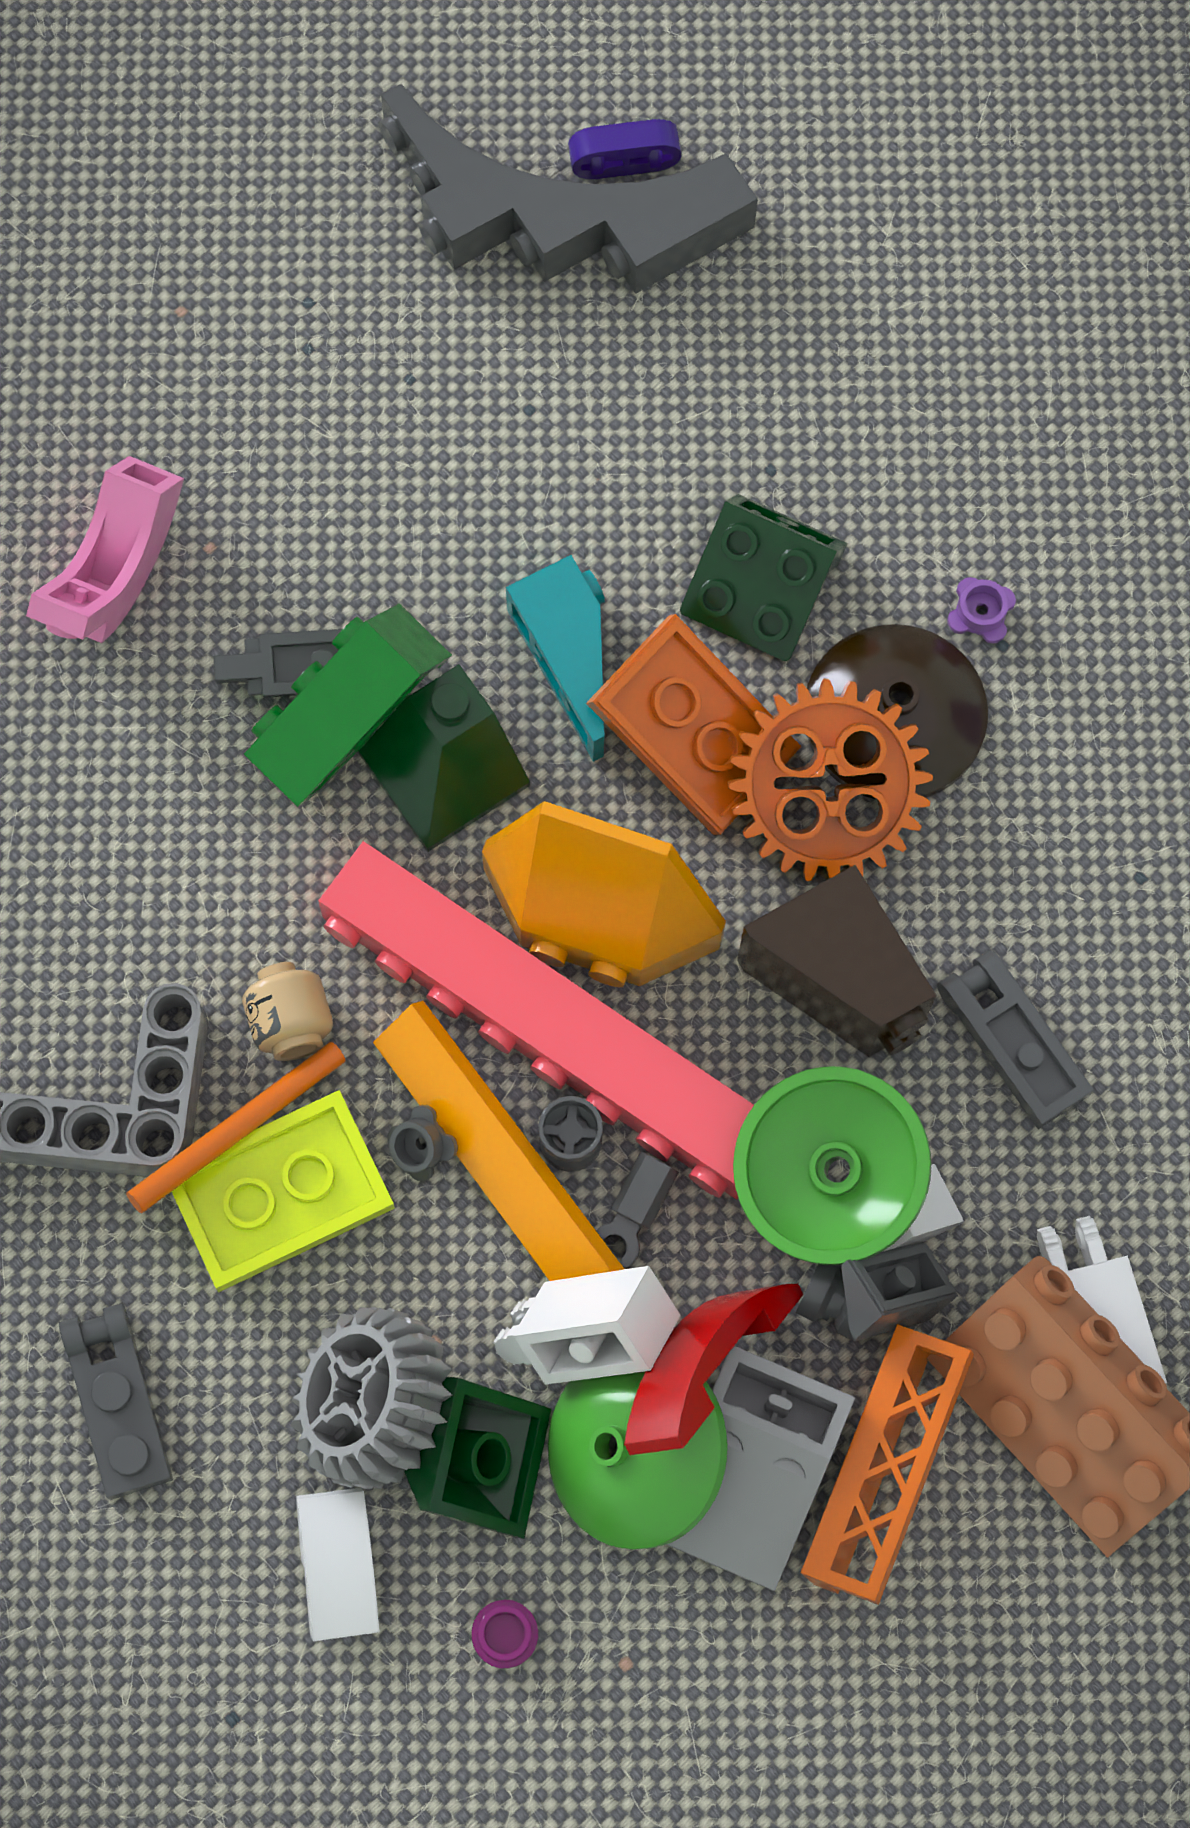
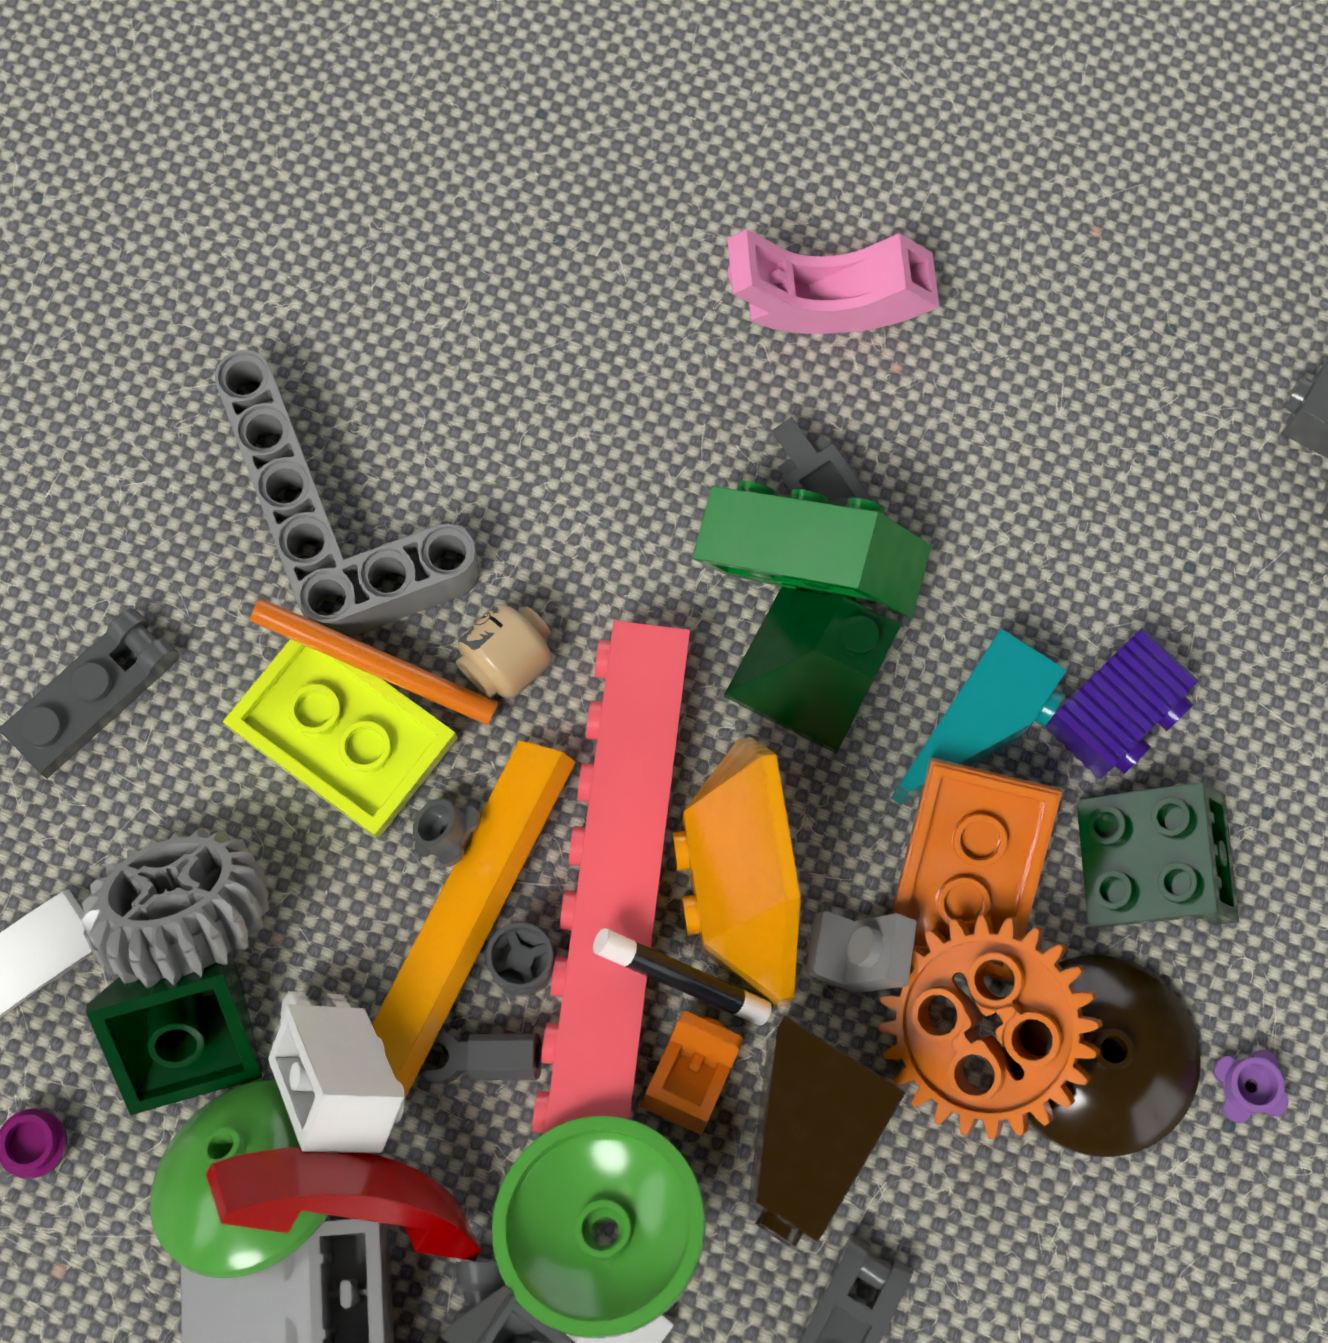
camera: 60 degrees right, 0 degrees up
none -> black bar [593,928,772,1026]
none -> orange bracket [640,1011,743,1135]
none -> light grey bracket [806,911,917,993]
none -> dark purple brick [1045,628,1199,779]

